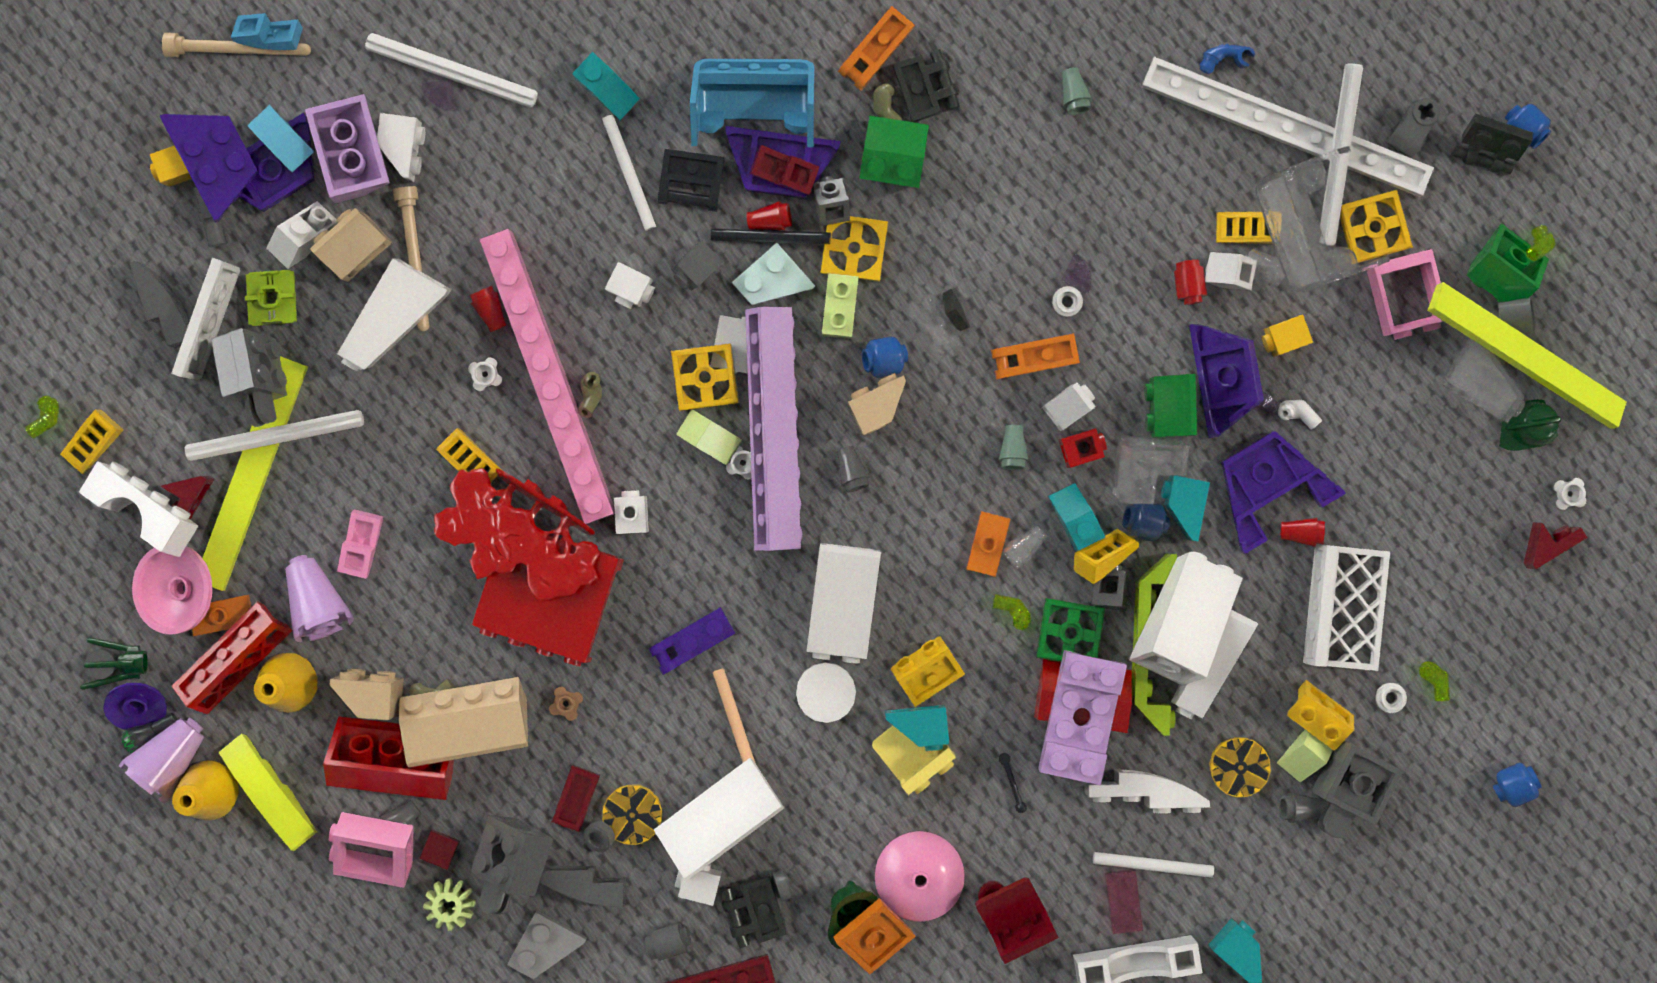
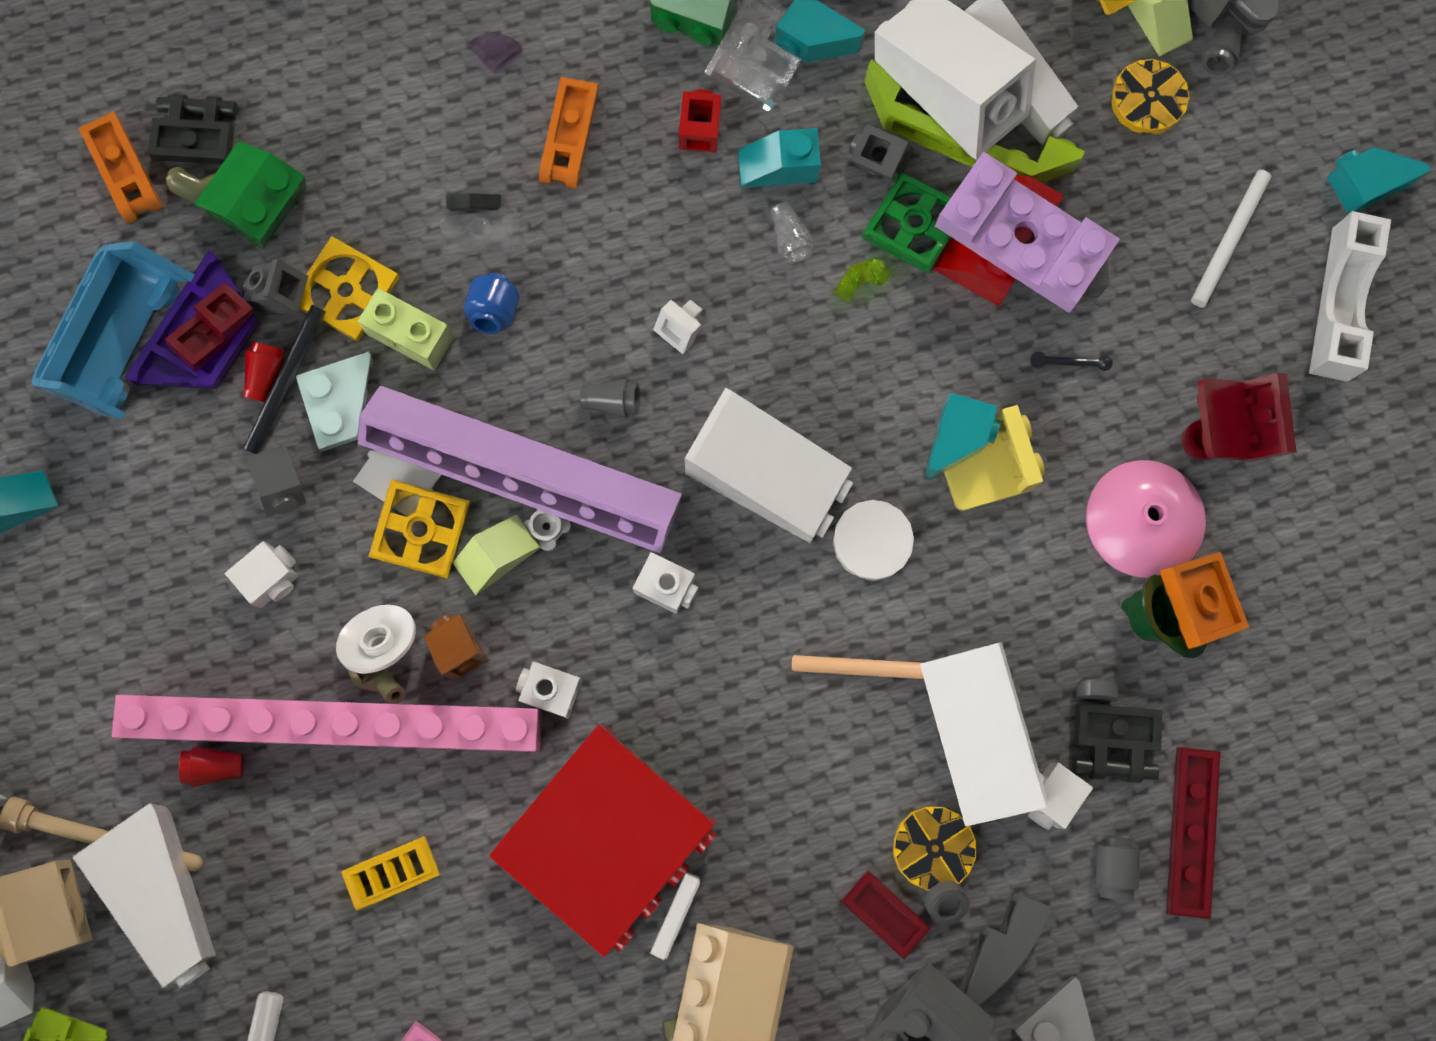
camera: 70 degrees left, 10 degrees down
red plant [434,468,599,602] -> none
white plate [468,357,502,391] -> none
medium nougat plate [549,687,583,721] -> none
white bar [602,115,656,231] -> none
dark purple plate [648,607,736,675] -> none
black plate [658,149,725,212] -> none
tan slope [848,373,906,436] -> none
yellow bracket [891,636,965,707] -> none
orange plate [966,511,1010,577] -> none
sand green cone [999,425,1029,470] -> none
white slope [1042,383,1096,431] -> none
white plate [1052,286,1083,317] -> none
yellow slope [1074,529,1139,584] -> none
white slope [1084,769,1210,813] -> none
clear pink tile [1105,869,1143,934] -> none
dark blue head [1122,500,1170,542] -> none
none -> white dish [336,605,416,673]
none -> dark orange slope [423,614,489,681]
none -> white brick [632,552,699,614]
none -> white tile [650,872,700,960]
none -> white tile [653,300,703,354]

